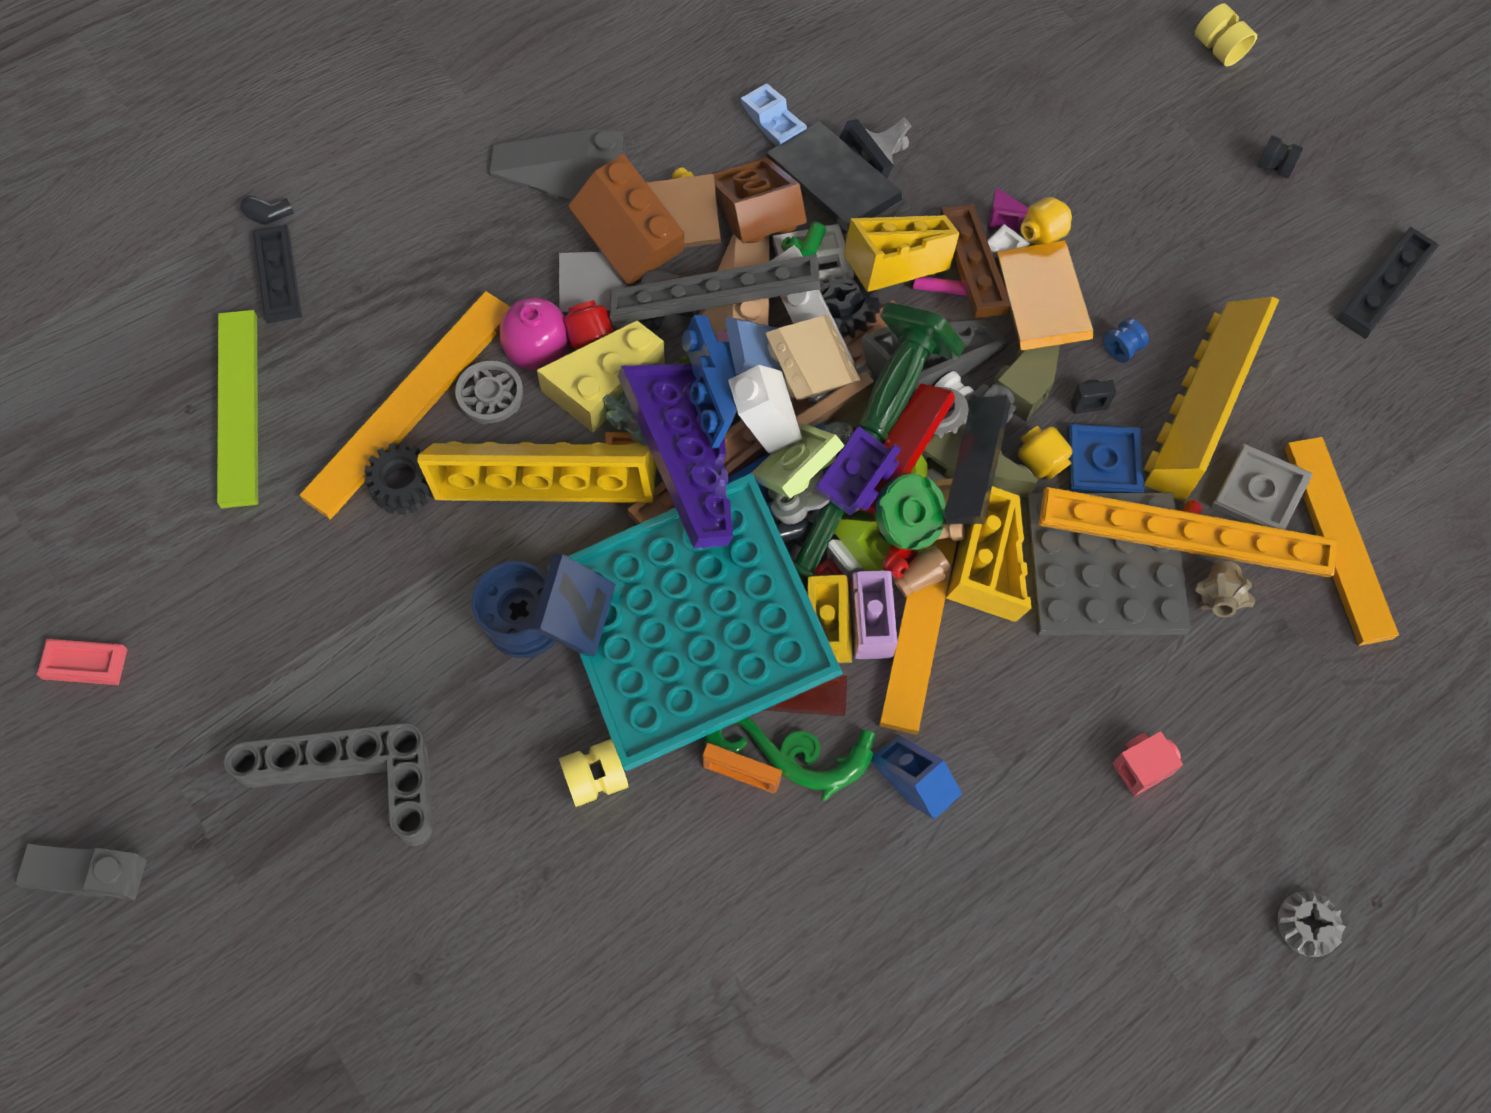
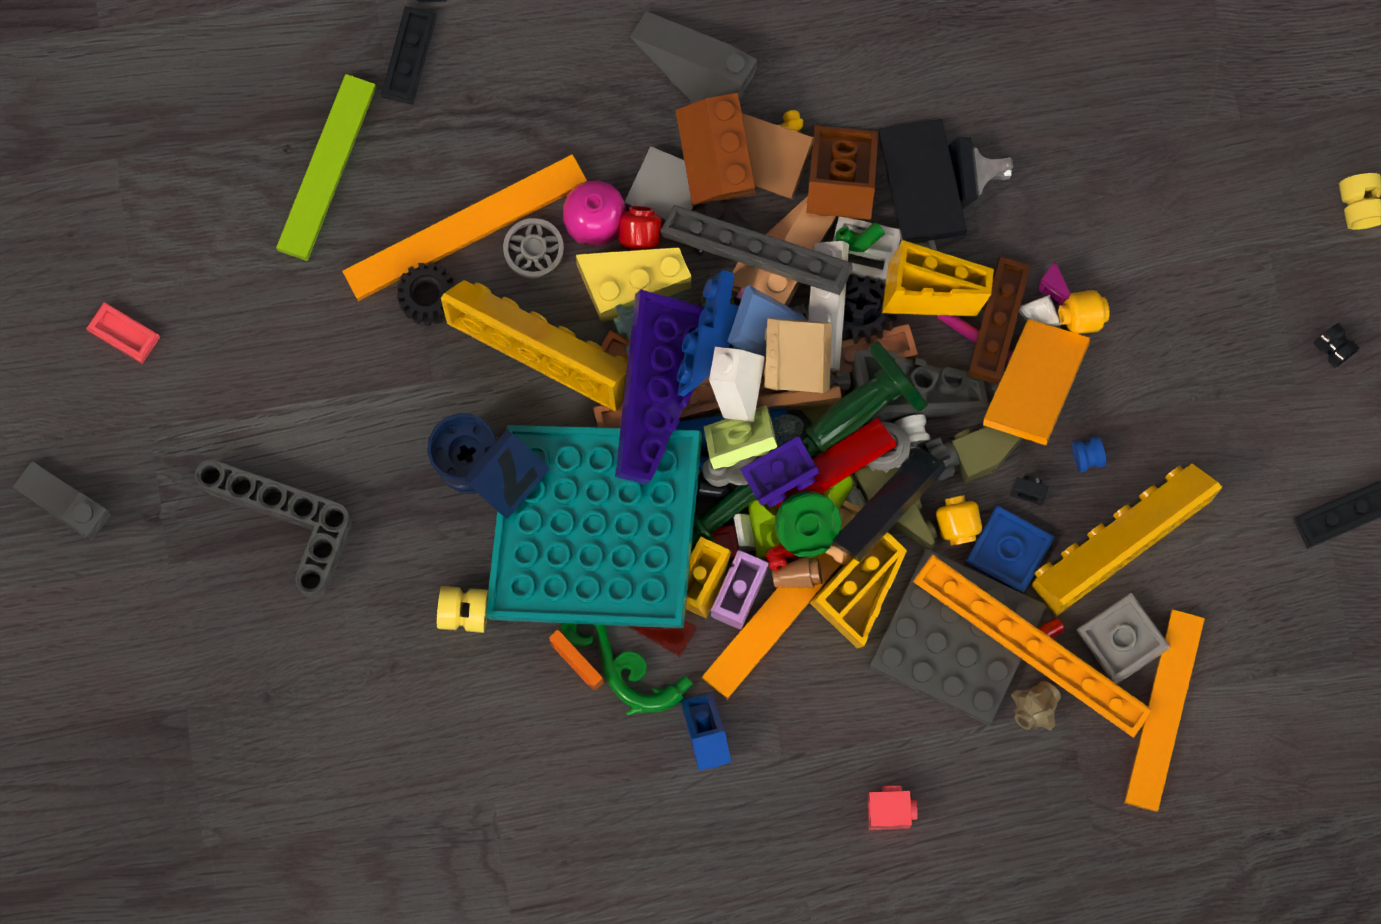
camera: 30 degrees right, 10 degrees up
light blue slope [741,83,807,146] -> none

